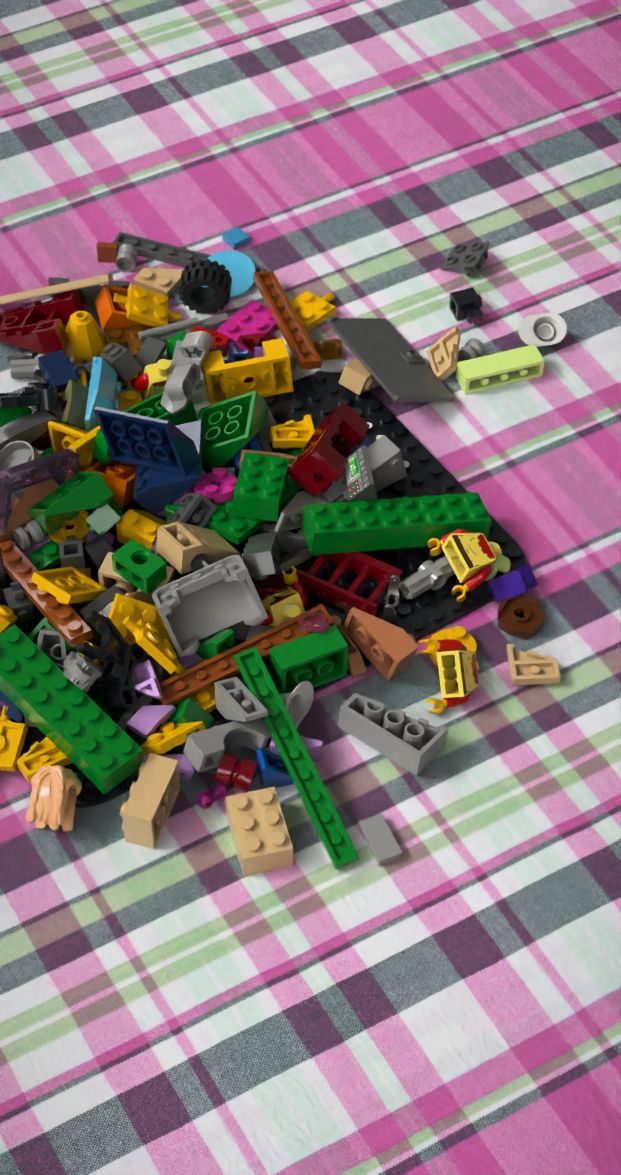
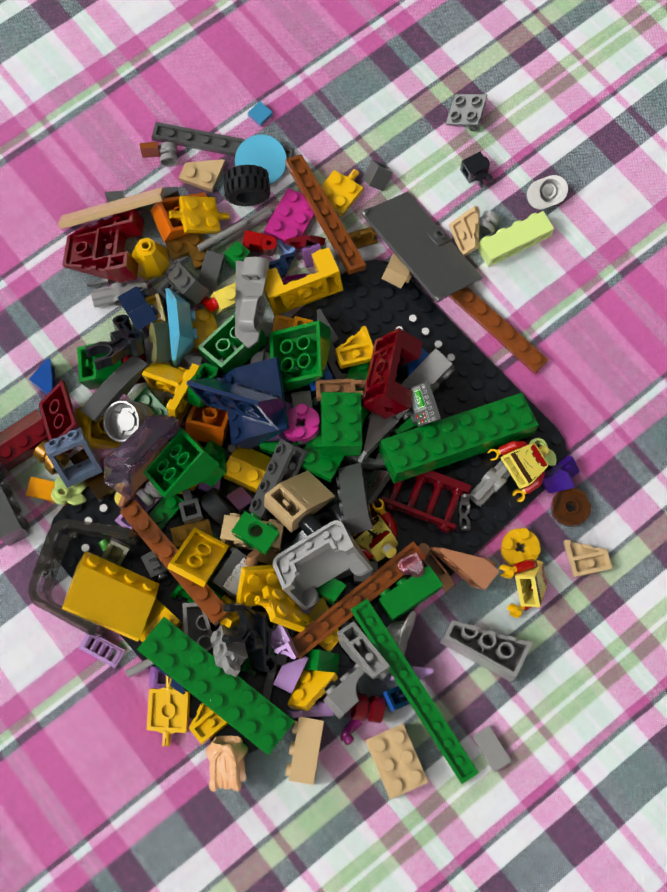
camera: 10 degrees left, 25 degrees up
none -> dark grey panel [363,160,393,191]
none -> dark orange plate [449,287,548,374]

